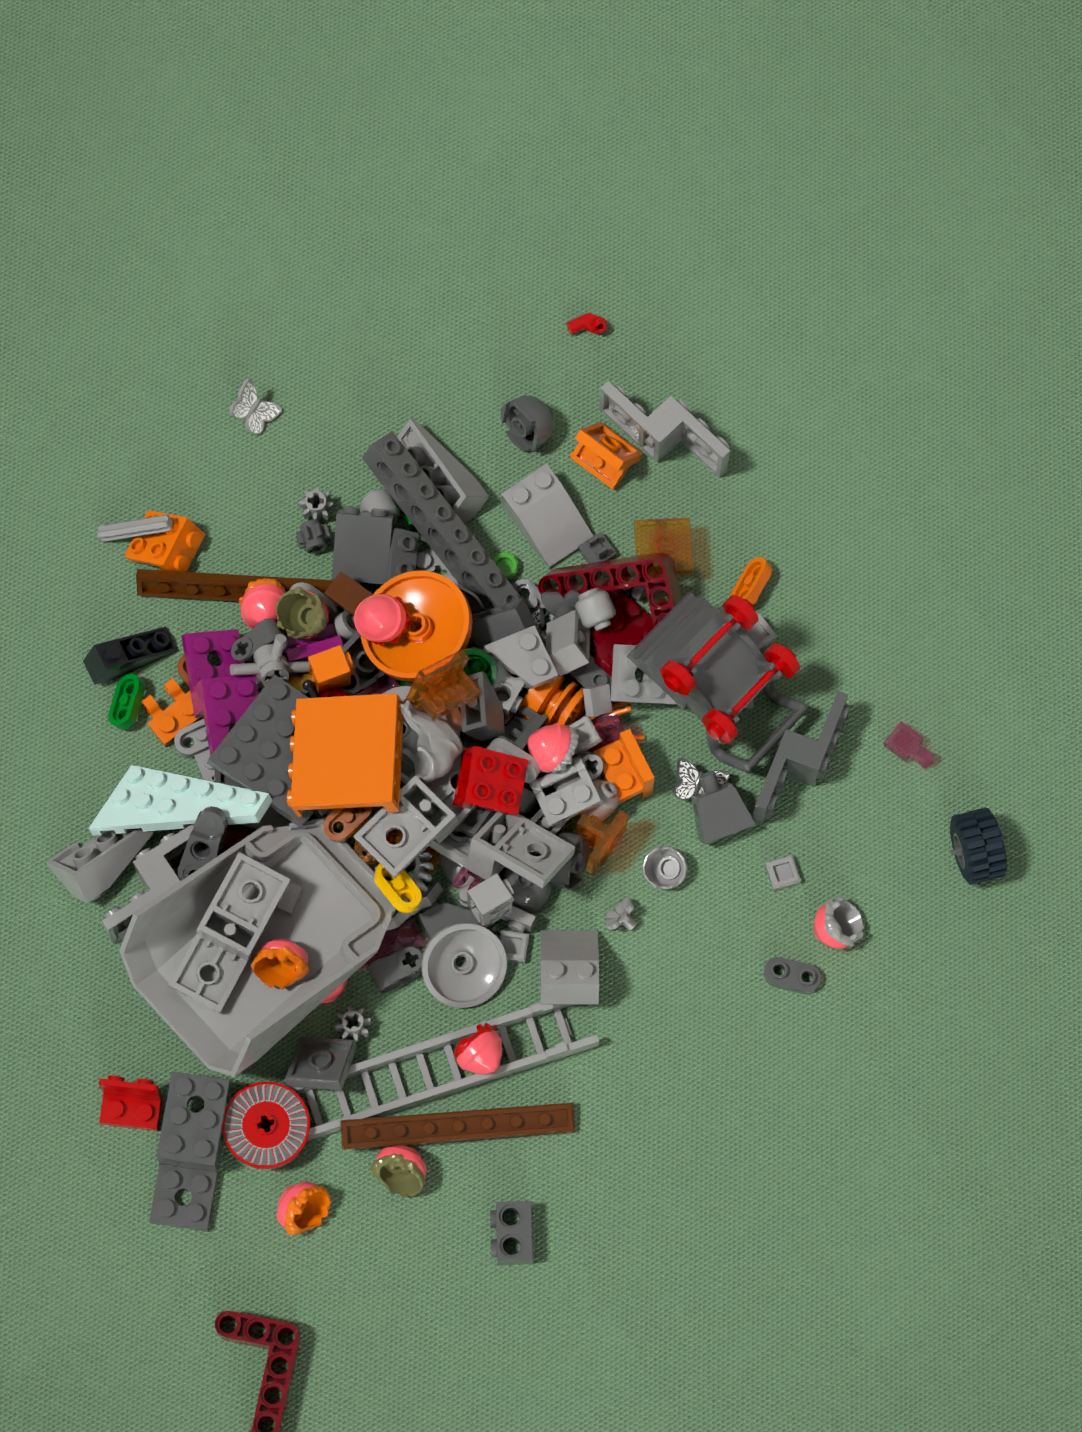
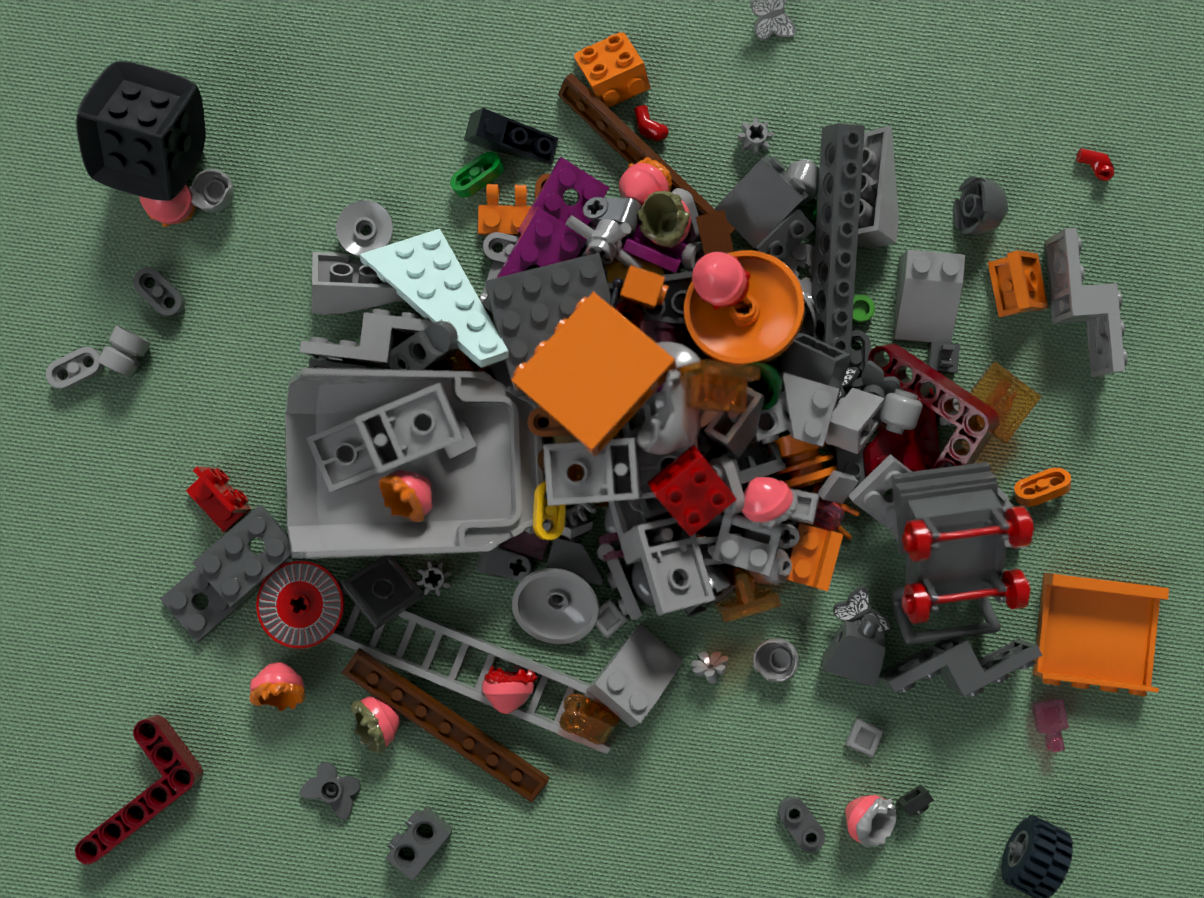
camera: 45 degrees right, 15 degrees up
light grey axle [97,515,173,542] -> none
dark grey gear [296,520,331,554] -> none
light grey brick [467,873,514,927] -> none
none -> dark grey animal [299,762,361,820]
none -> light grey dish [336,200,393,257]
none -> clear orange piece [559,694,619,745]
none -> red arm [634,105,669,142]
none -> pearl dark grey plate [897,785,934,816]
none -> orange panel [1033,573,1169,696]

